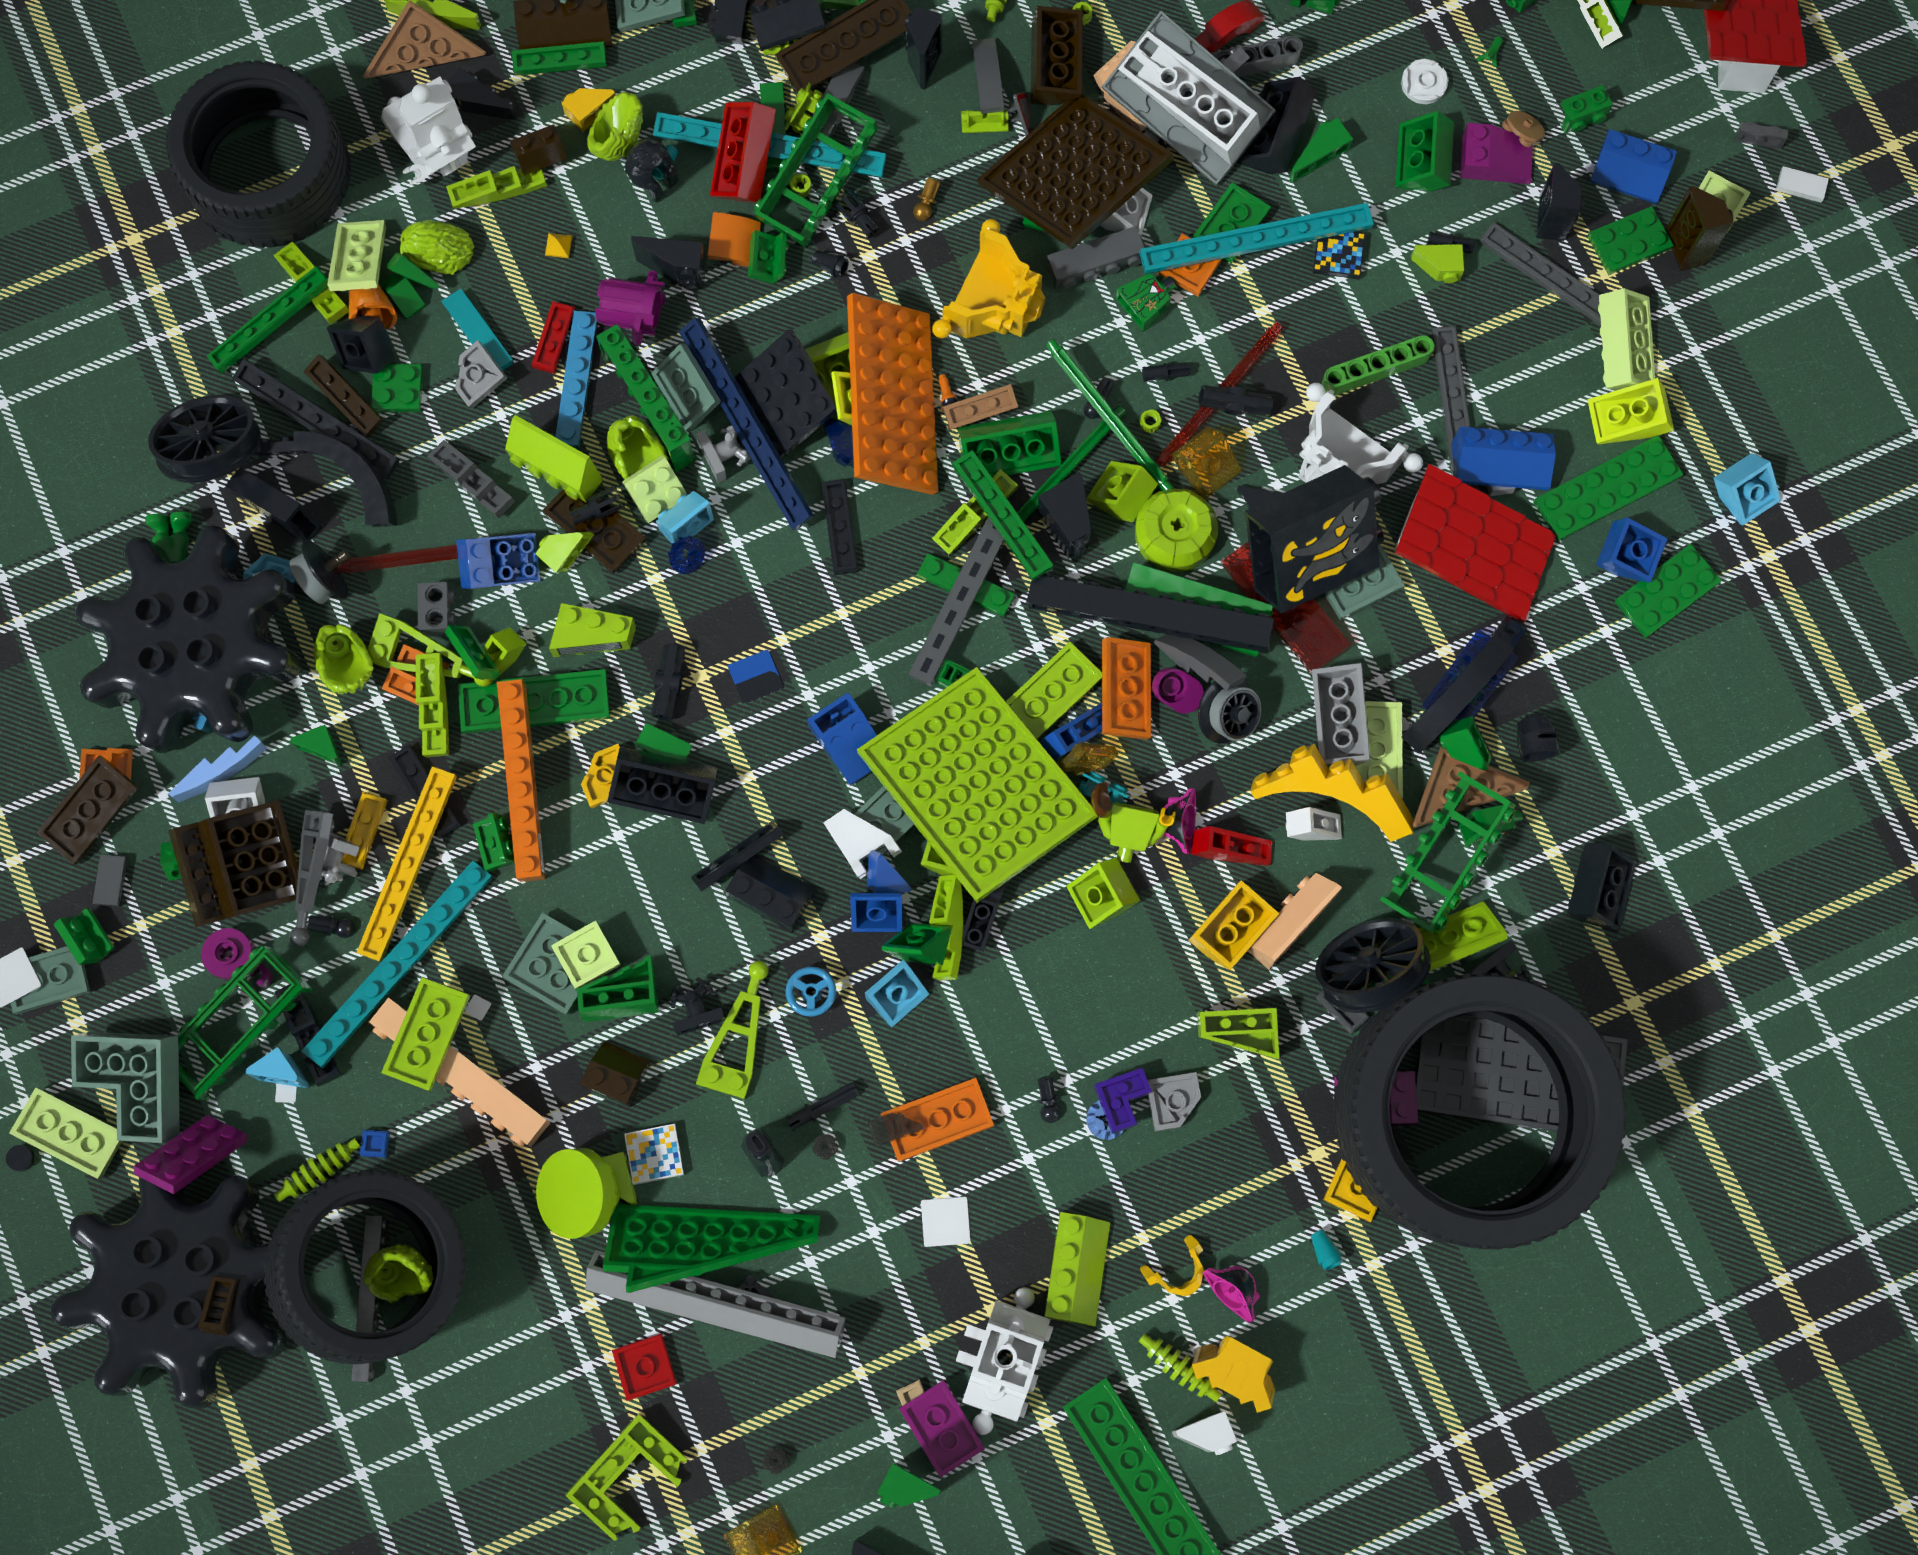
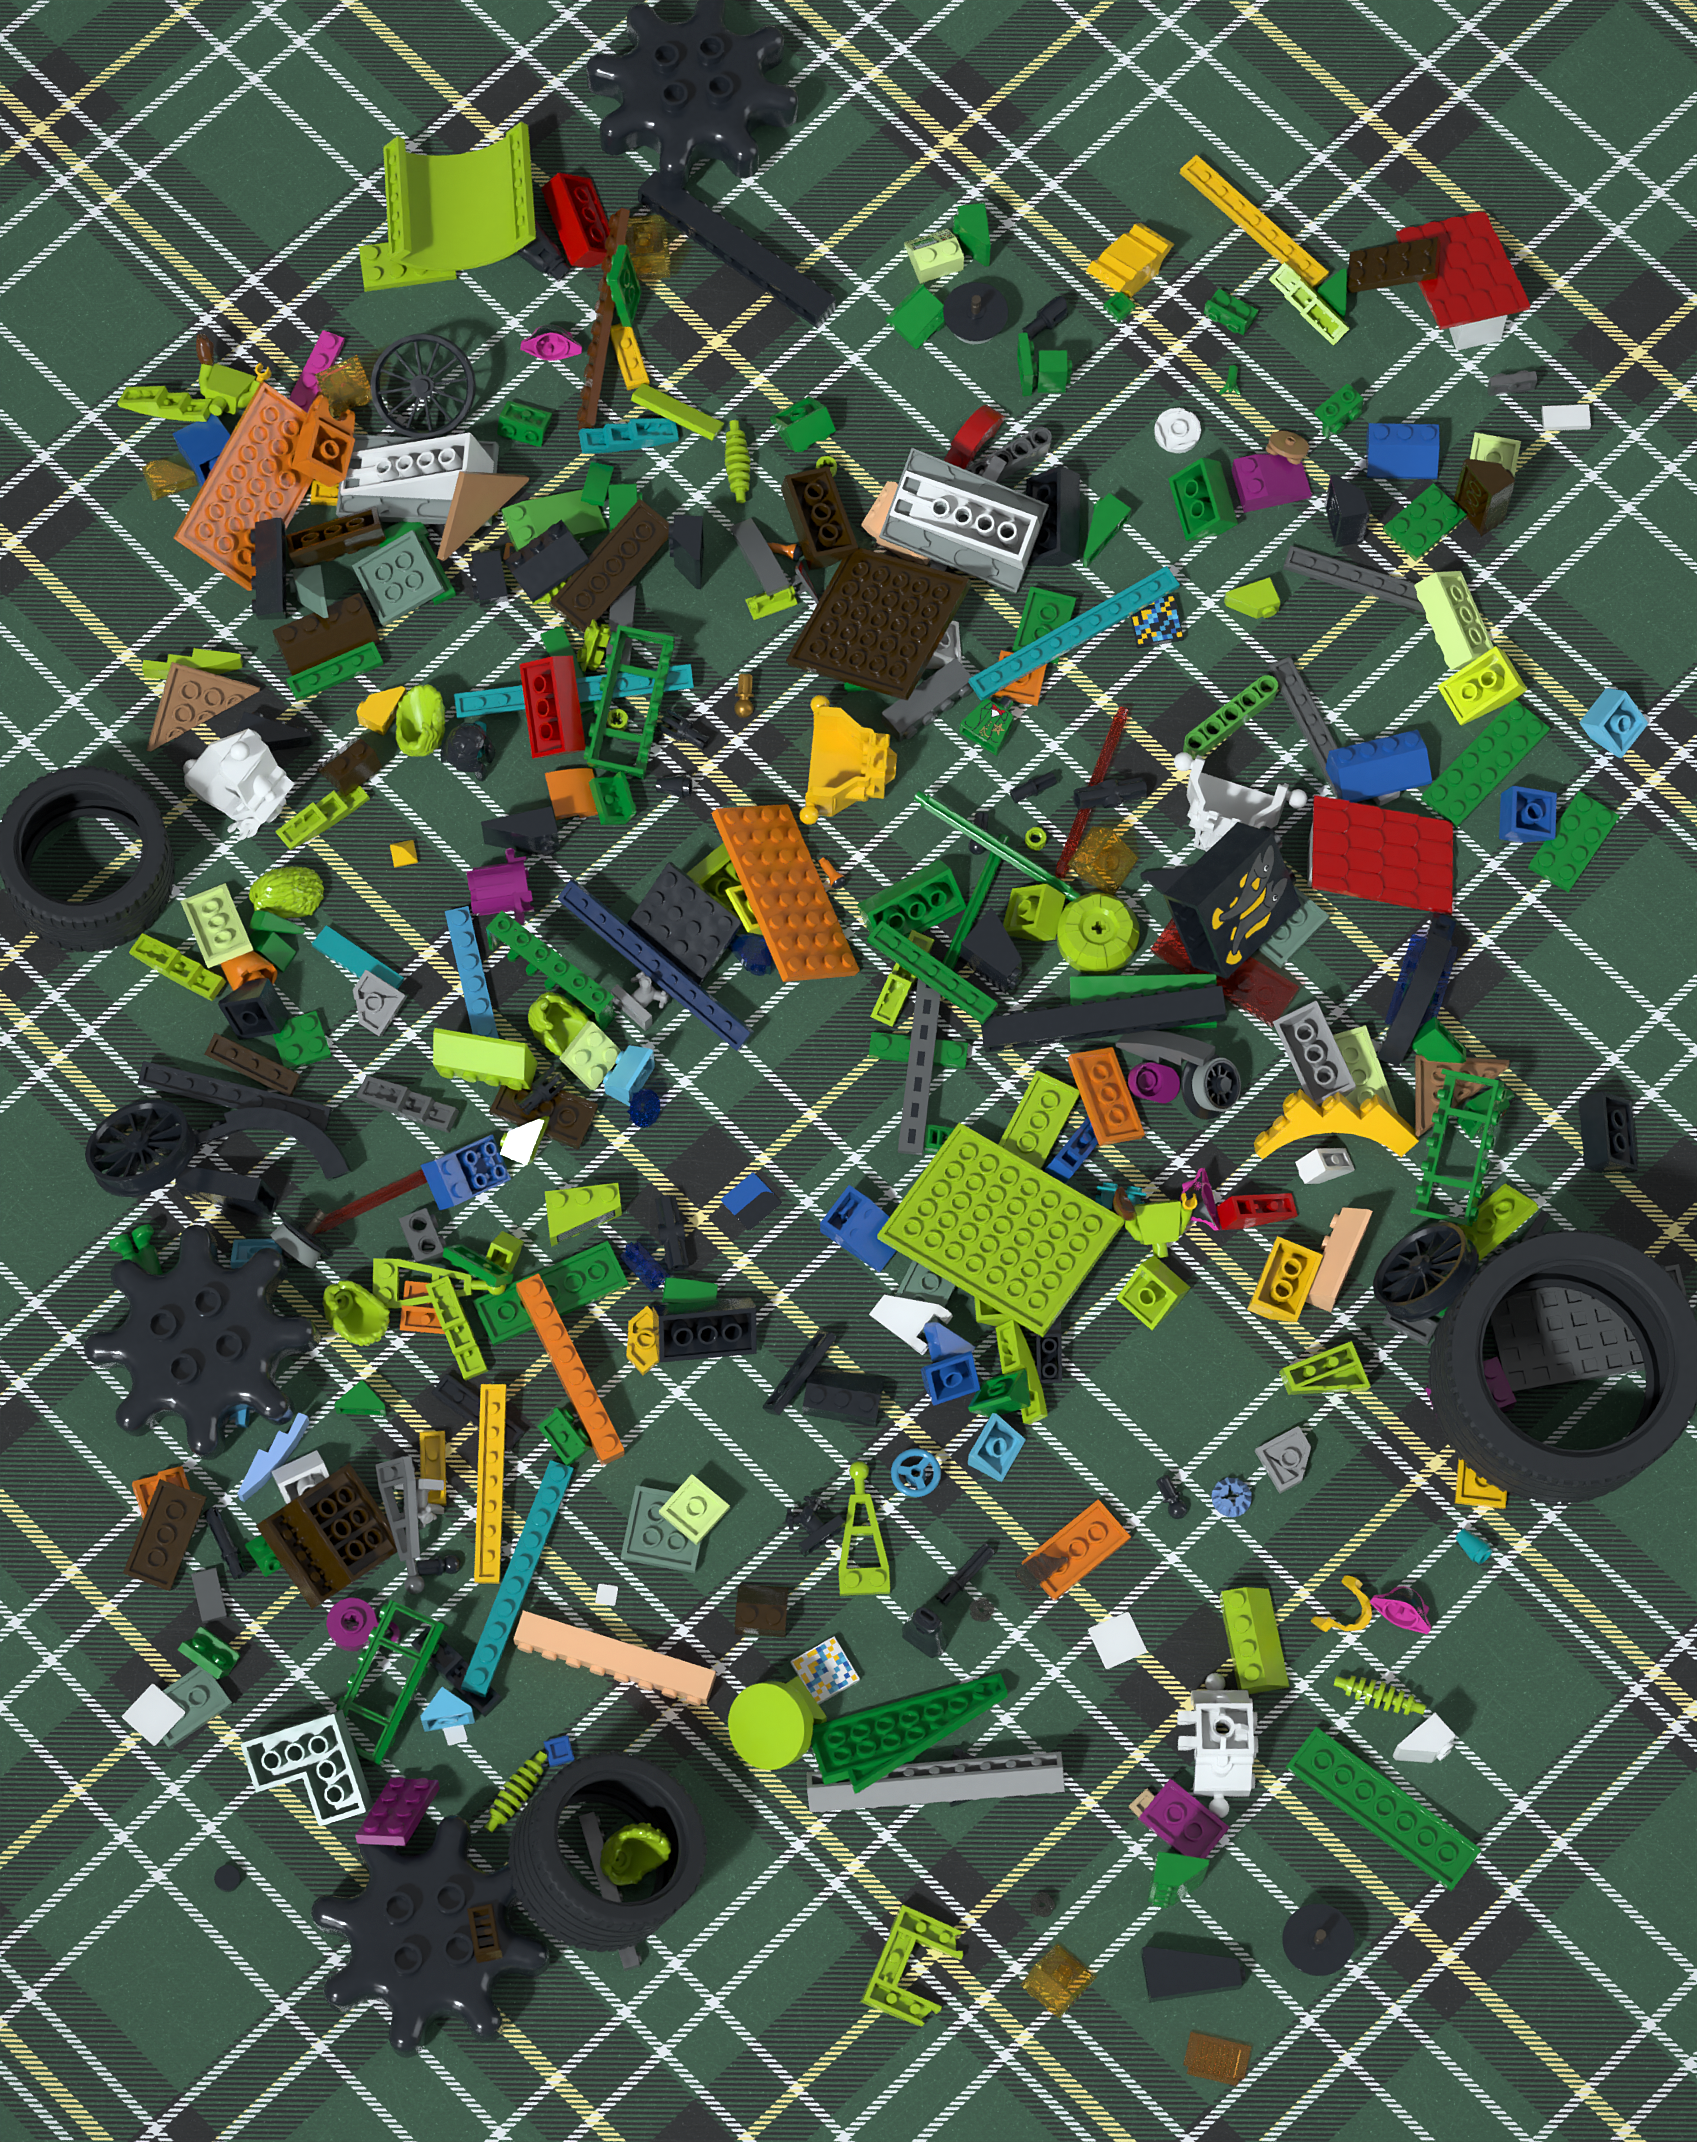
camera: 20 degrees left, 5 degrees down
yellowish green plate [9,1088,123,1180] -> none
green tile [207,266,328,374] -> none
lime plate [381,977,470,1092] -> none
red tile [532,301,576,374] -> none
green wedge [577,955,659,1023] -> none
red tile [612,1333,677,1401] -> none
sand green plate [651,344,721,431] -> none
black tile [821,479,858,575] -> none
medium nougat container [941,384,1018,430] -> none
clear yellow wing [1058,742,1118,776] -> none
dark purple plate [1094,1068,1152,1134] -> none
yellow slope [1192,1336,1275,1413] -> none
black axle [1427,231,1475,253] -> none
black helmet [1517,714,1560,762] -> none
none -> black pin [203,1507,248,1580]
none -> clear blue hinge [619,1241,670,1292]
none -> orange piece [767,542,802,560]

